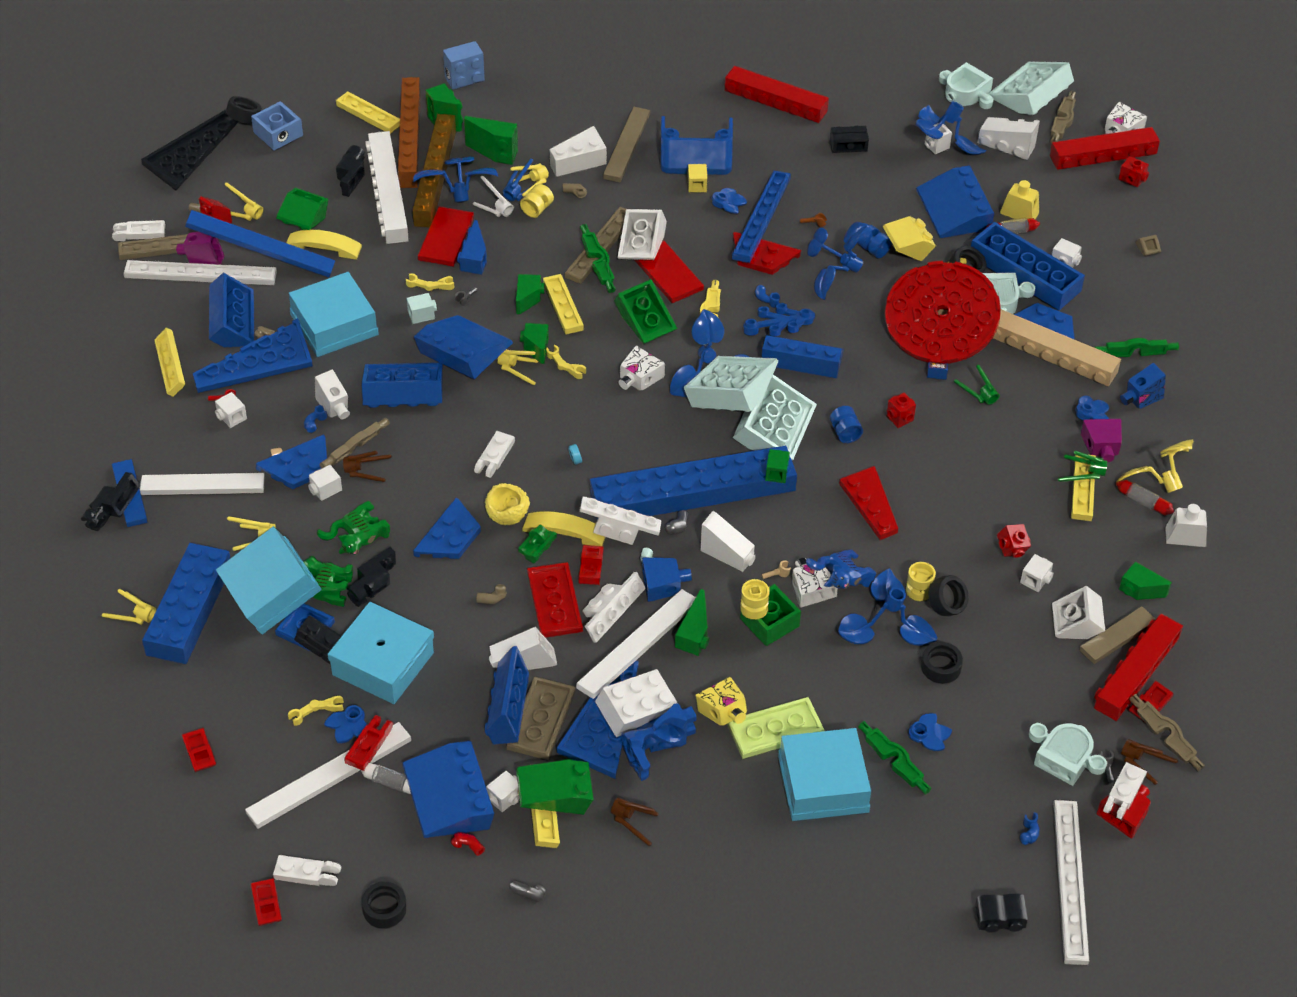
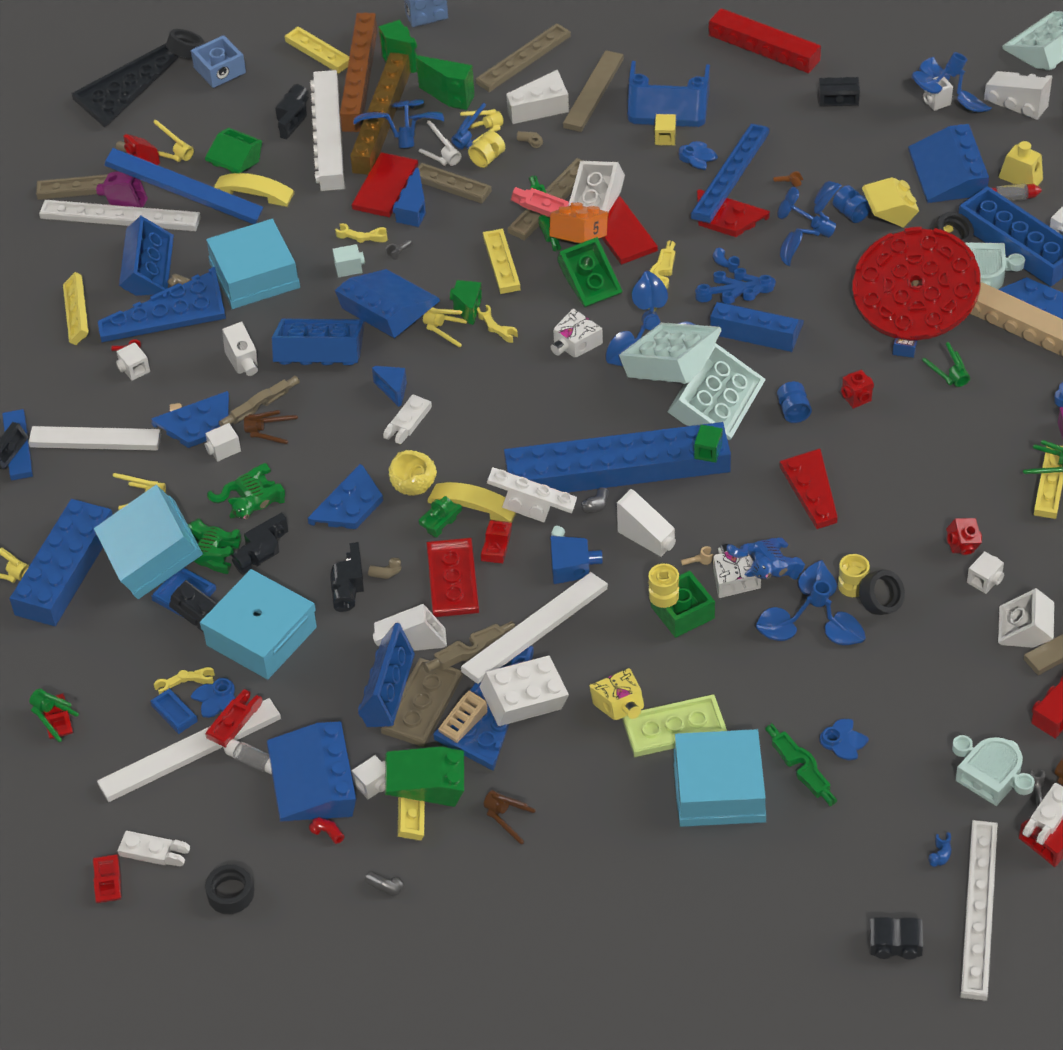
camera: 10 degrees right, 0 degrees up
white hinge [112,220,166,242] -> none
blue arm [304,405,327,433] -> none
green slope [516,274,545,314] -> none
medium azure tile [568,444,582,465] -> none
white bracket [583,572,646,643] -> none
blue hips [621,703,697,781] -> none
green slope [675,589,709,656] -> none
black tyre [921,642,963,684] -> none
light aqua piece [939,62,994,109] -> none
none -> green plant [29,688,79,742]
none -> blue tile [150,688,198,734]
none -> black plate [330,542,364,612]
none -> blue slope [372,366,407,407]
none -> dark tan tile [418,163,492,203]
none -> dark tan piece [423,621,516,673]
none -> tan slope [438,691,488,743]
none -> dark tan tile [476,23,571,92]
none -> coral hinge [511,187,569,217]
none -> orange brick [550,202,608,243]

